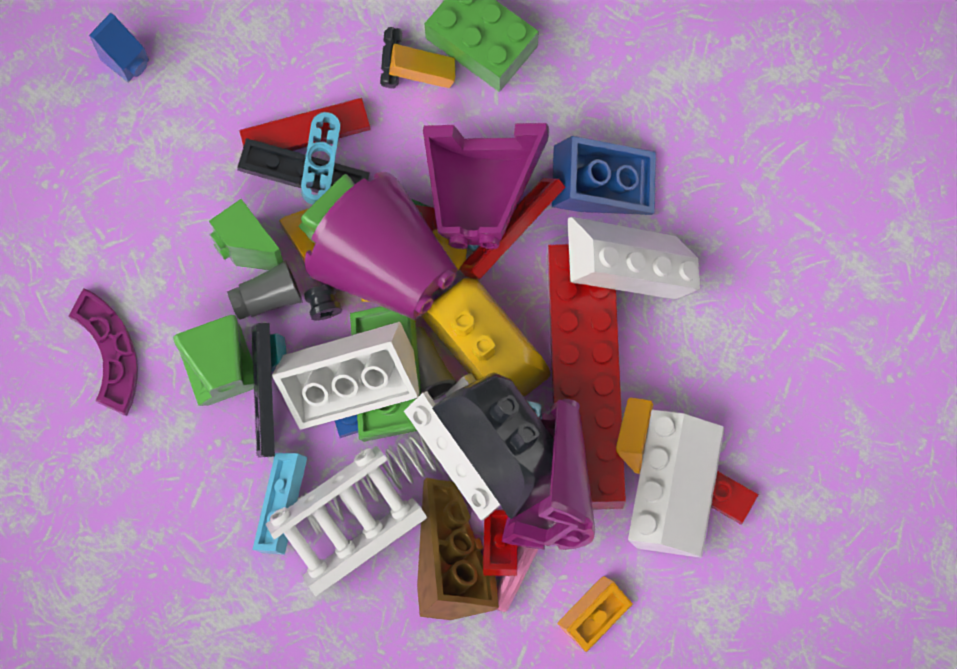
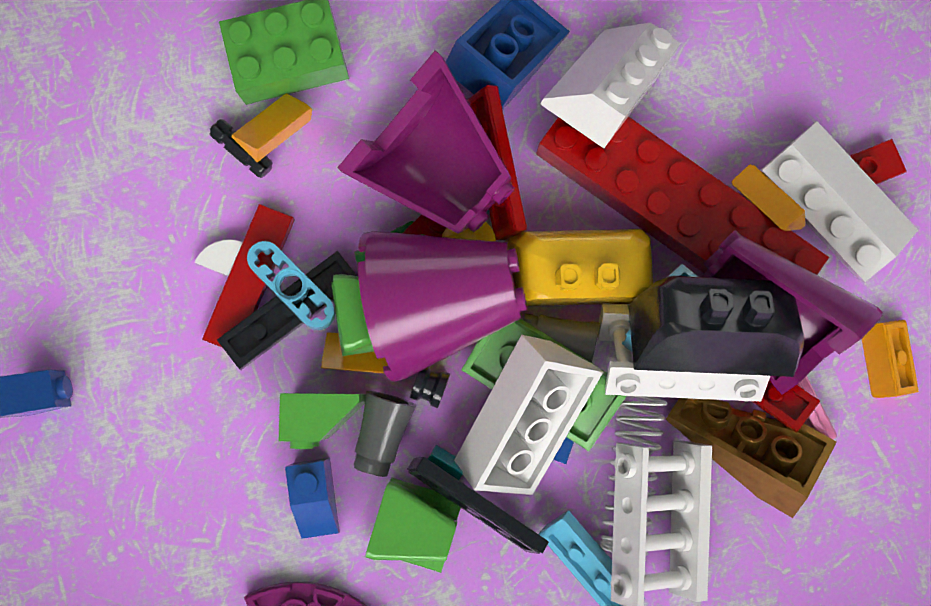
camera: 55 degrees left, 10 degrees up
none -> white tile [194,240,243,276]
none -> blue slope [285,458,340,539]

